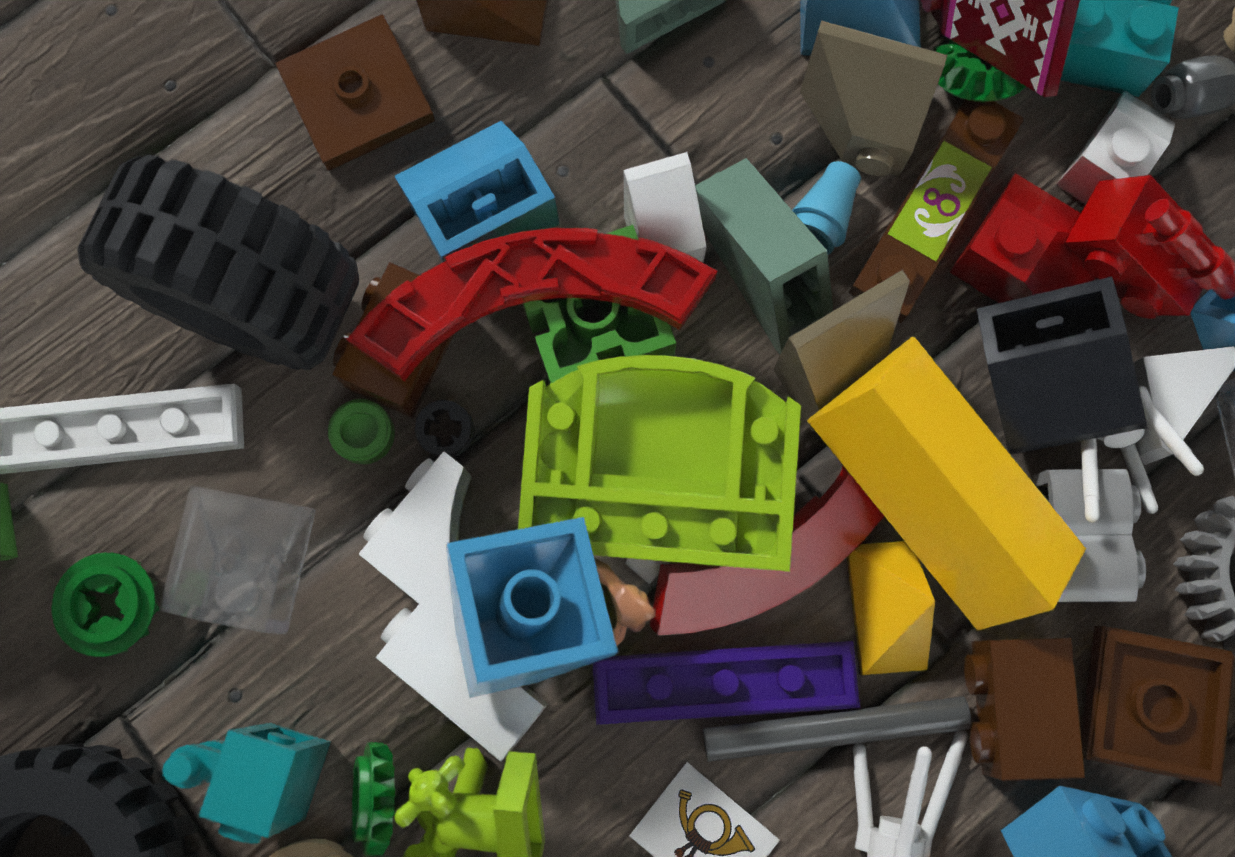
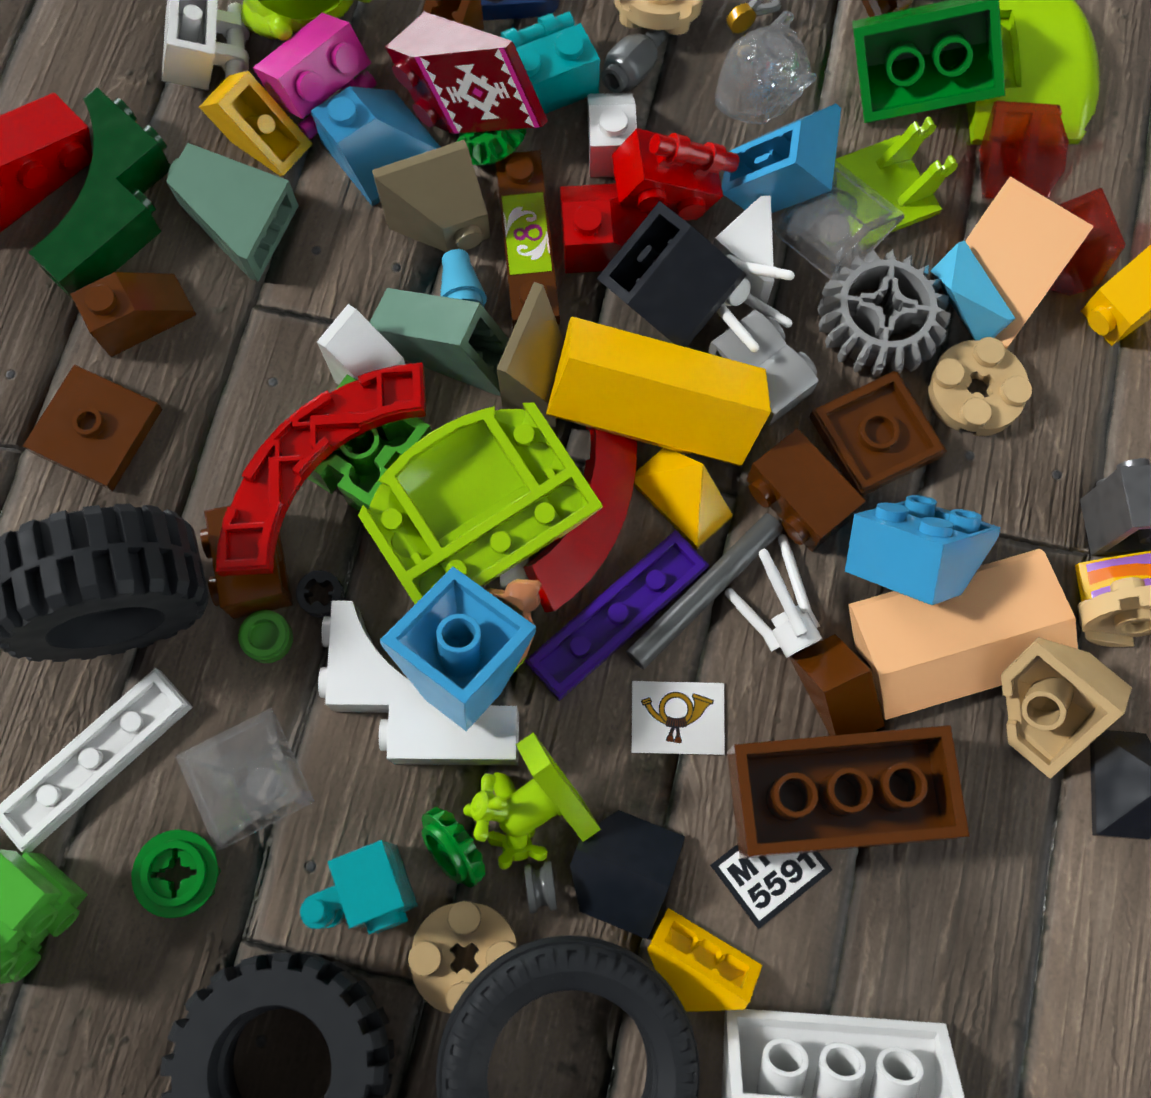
camera: 40 degrees left, 5 degrees down
dark azure slope [394,121,559,263] -> none

